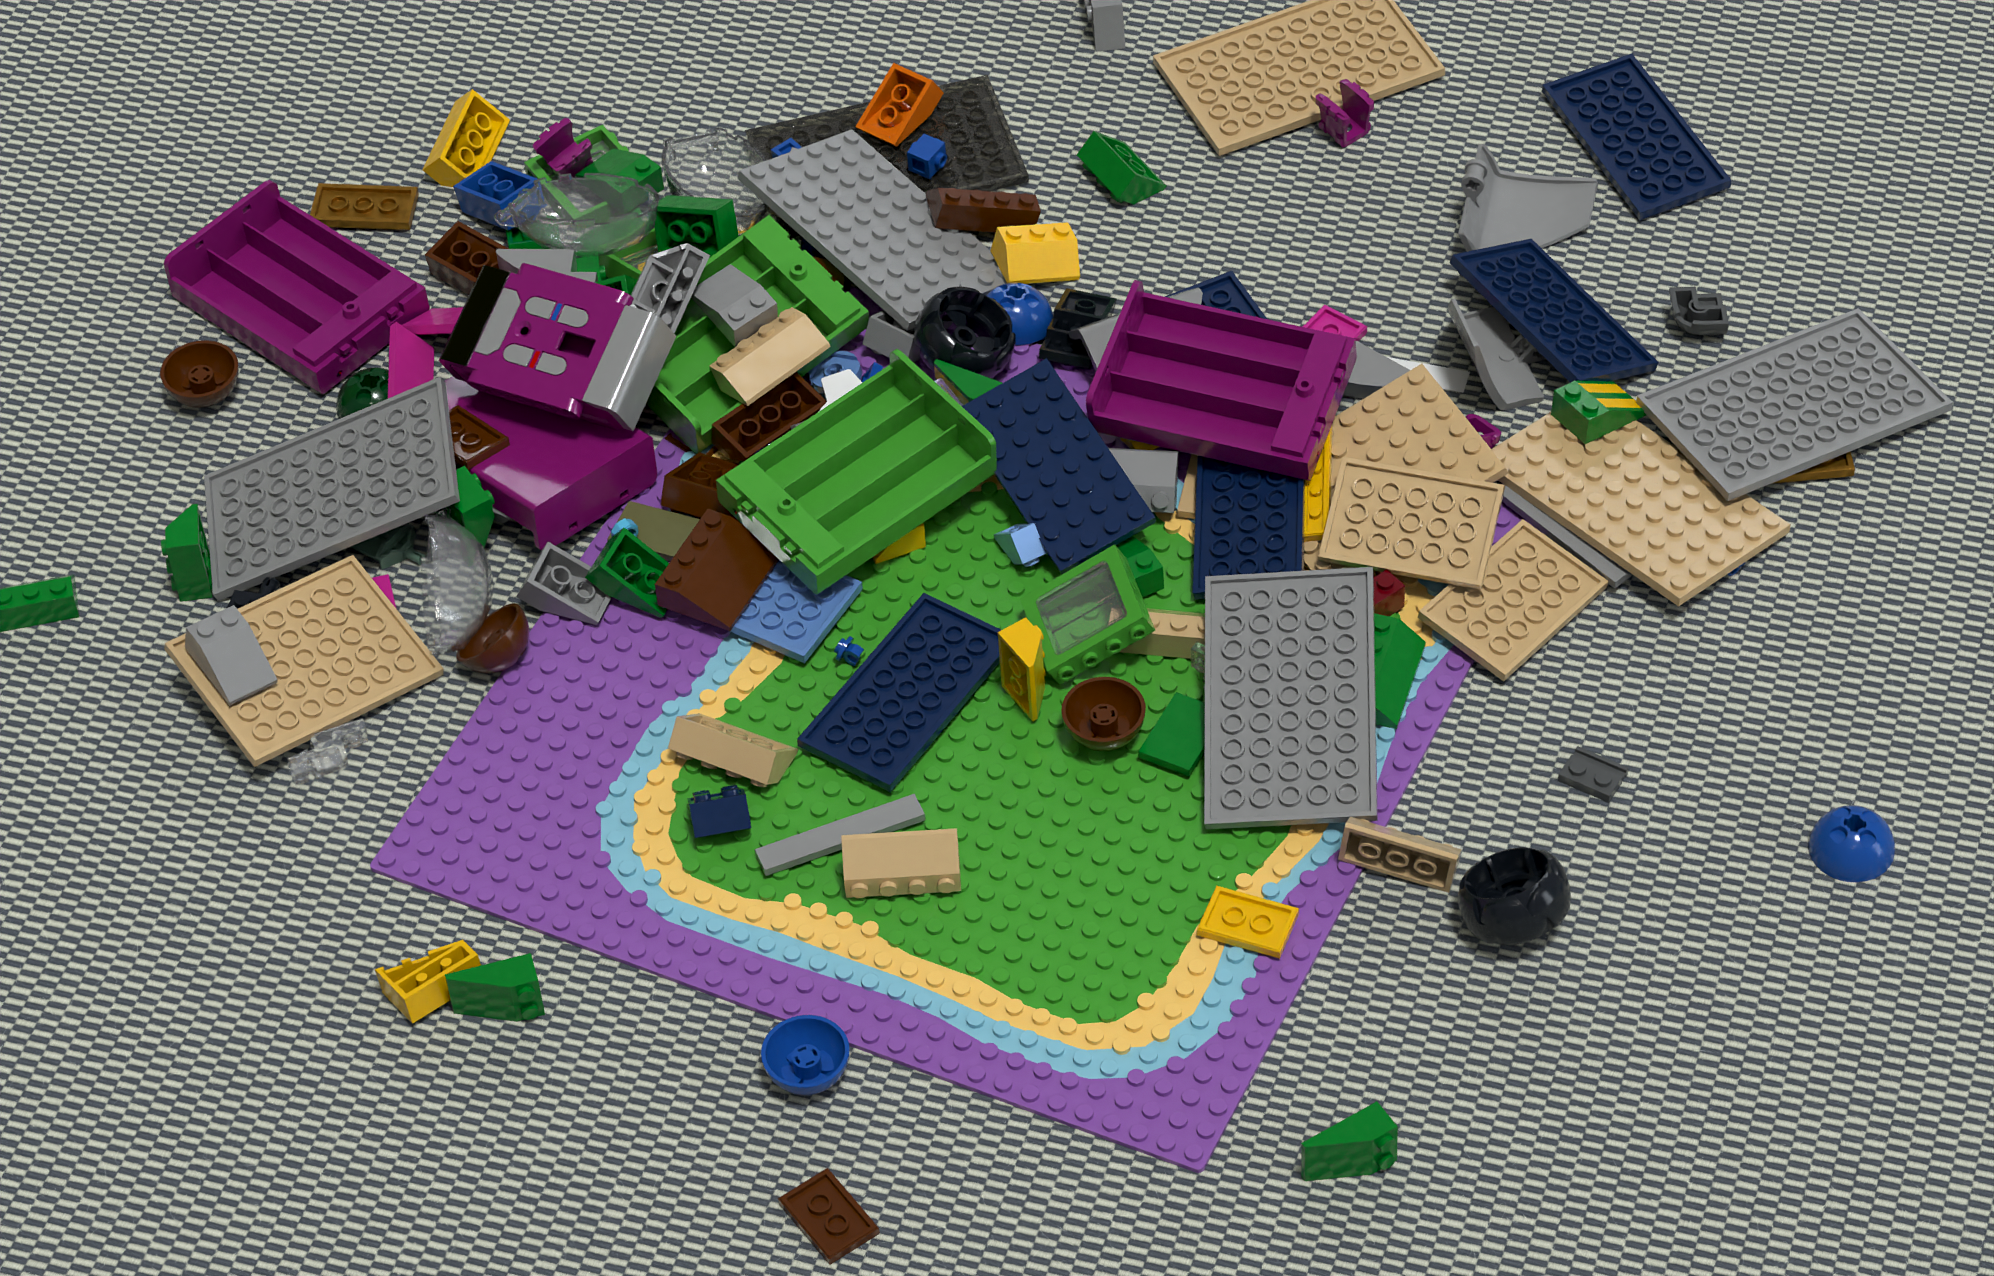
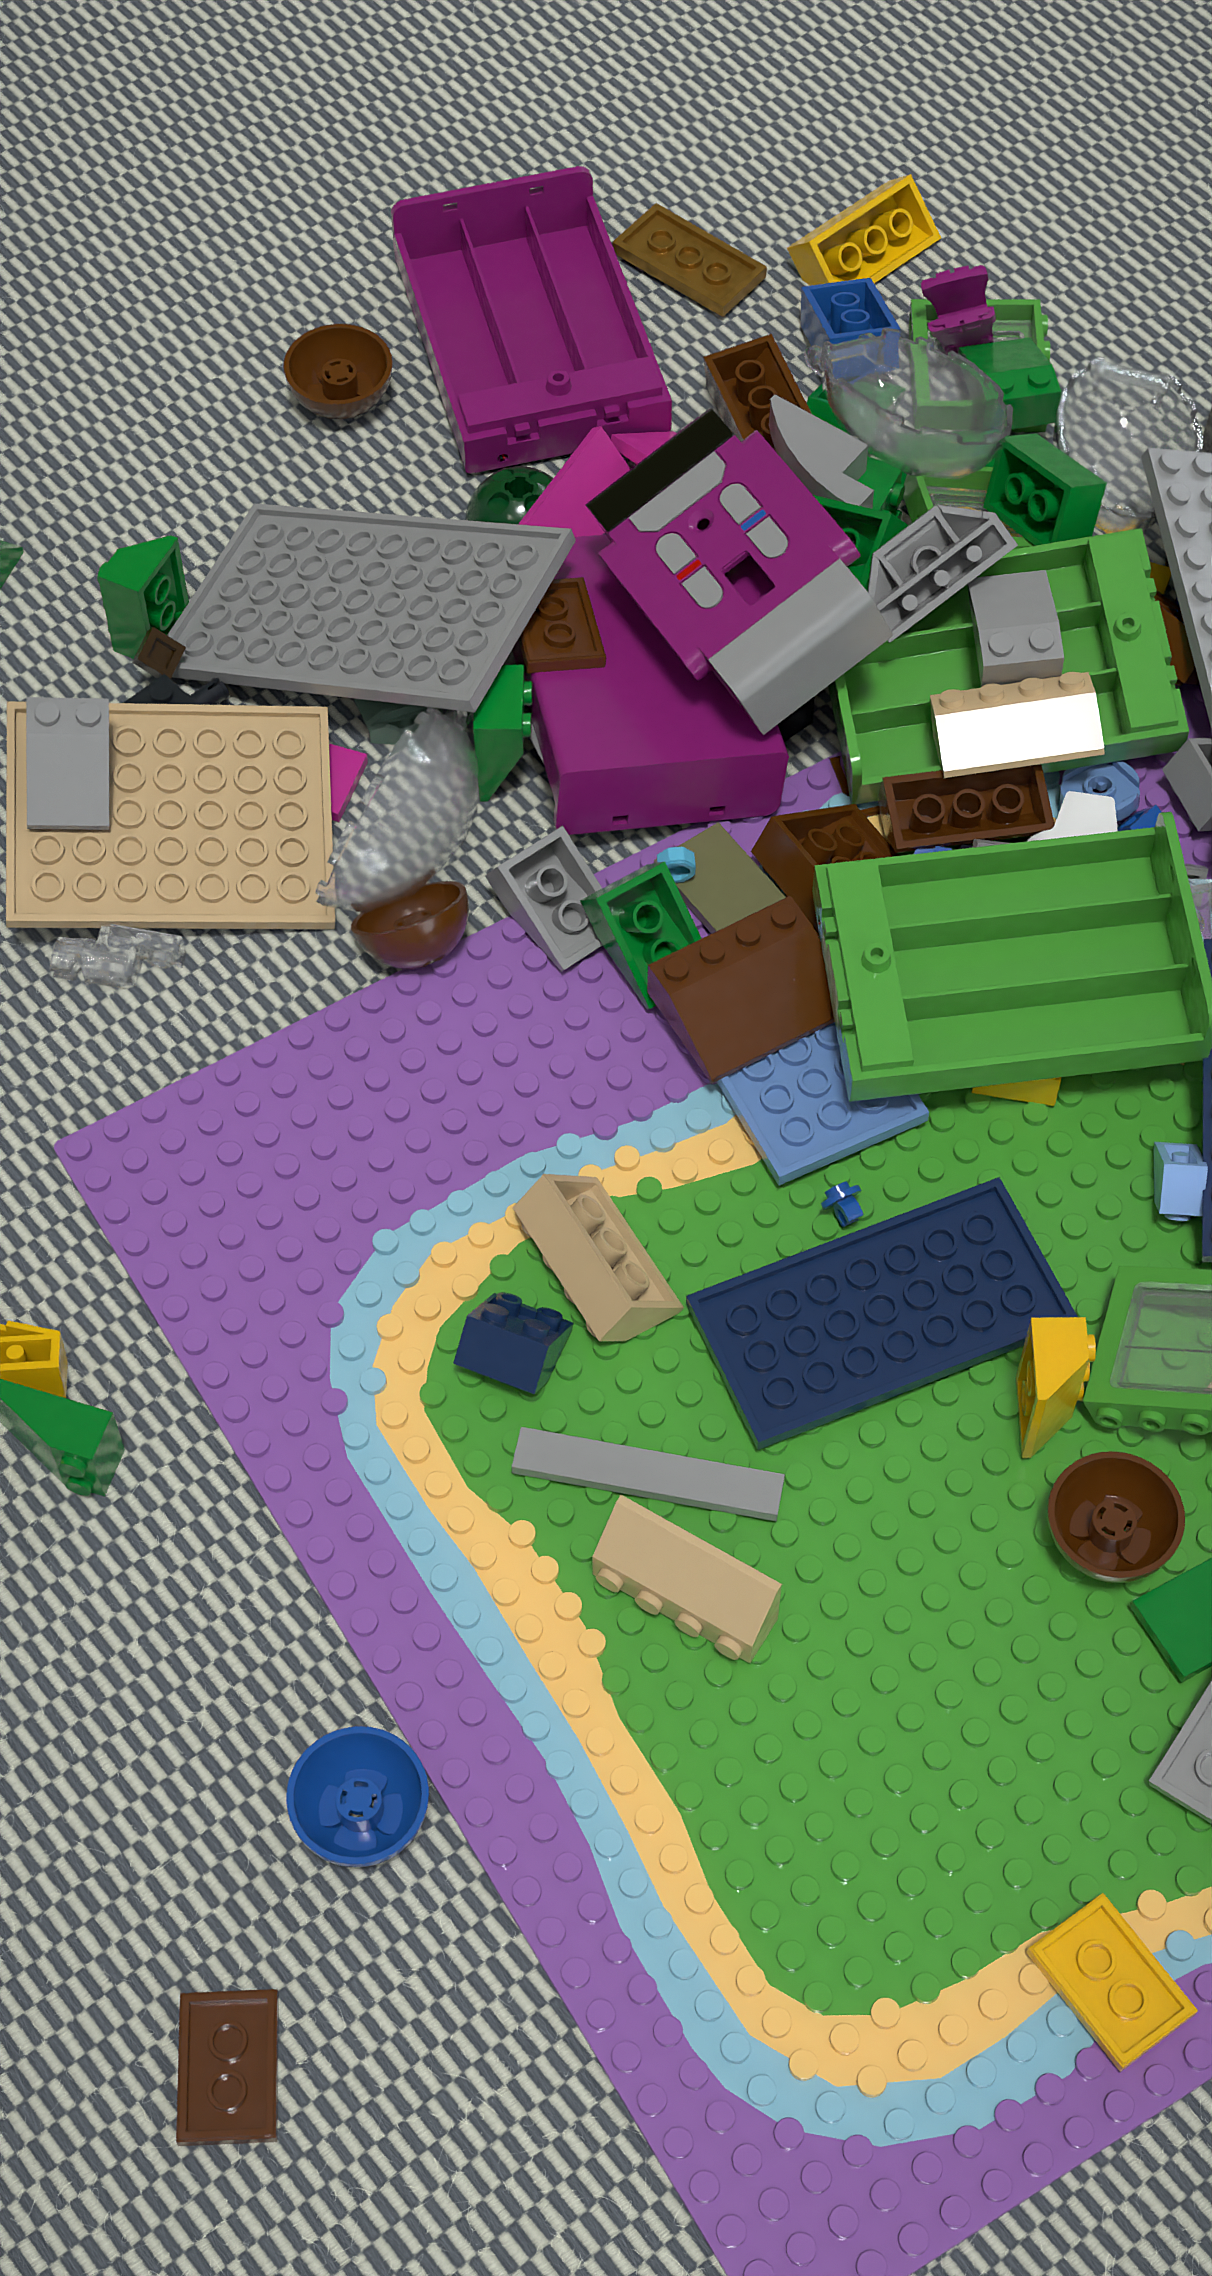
camera: 30 degrees right, 10 degrees up
none -> dark brown plate [132,627,186,679]

